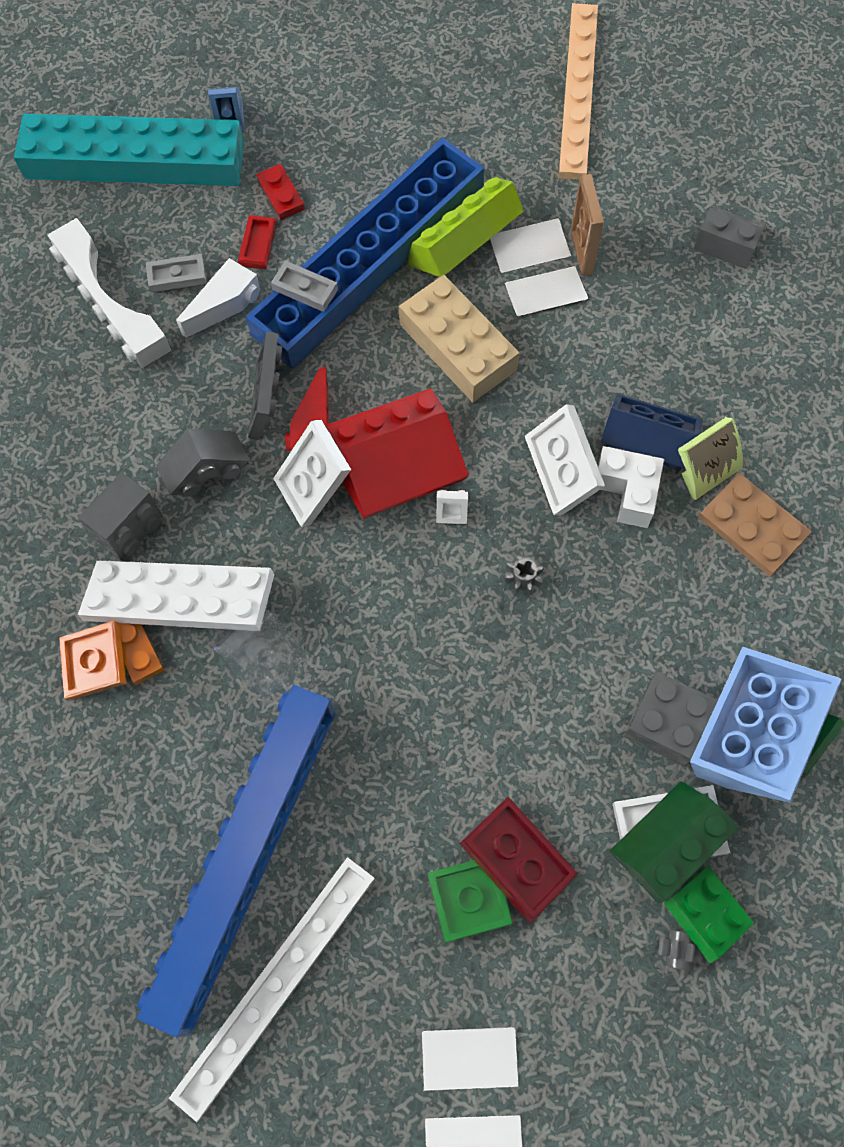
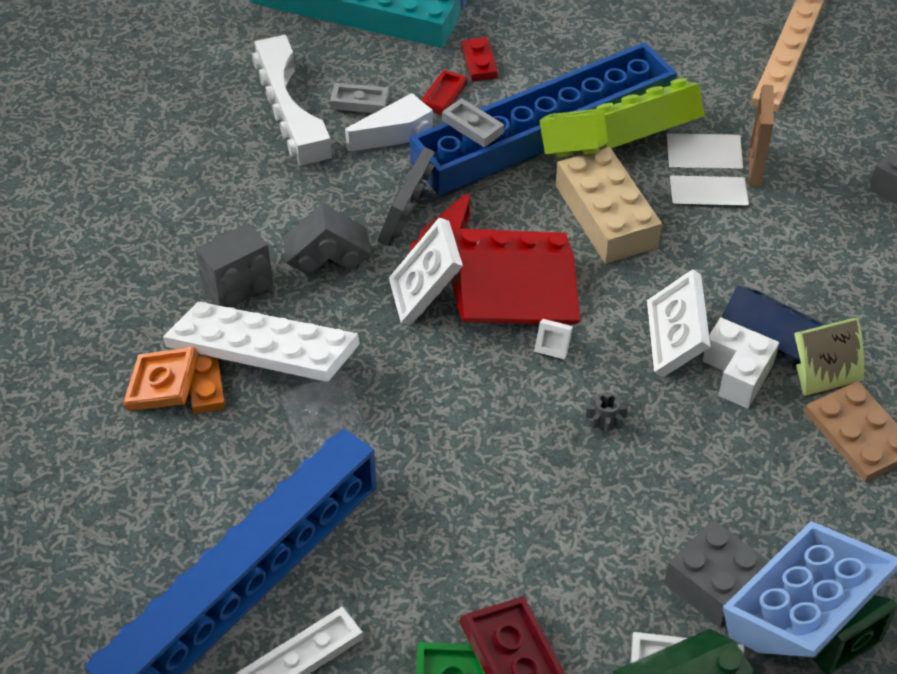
camera: 15 degrees right, 20 degrees down
none -> lime brick [539,108,609,157]

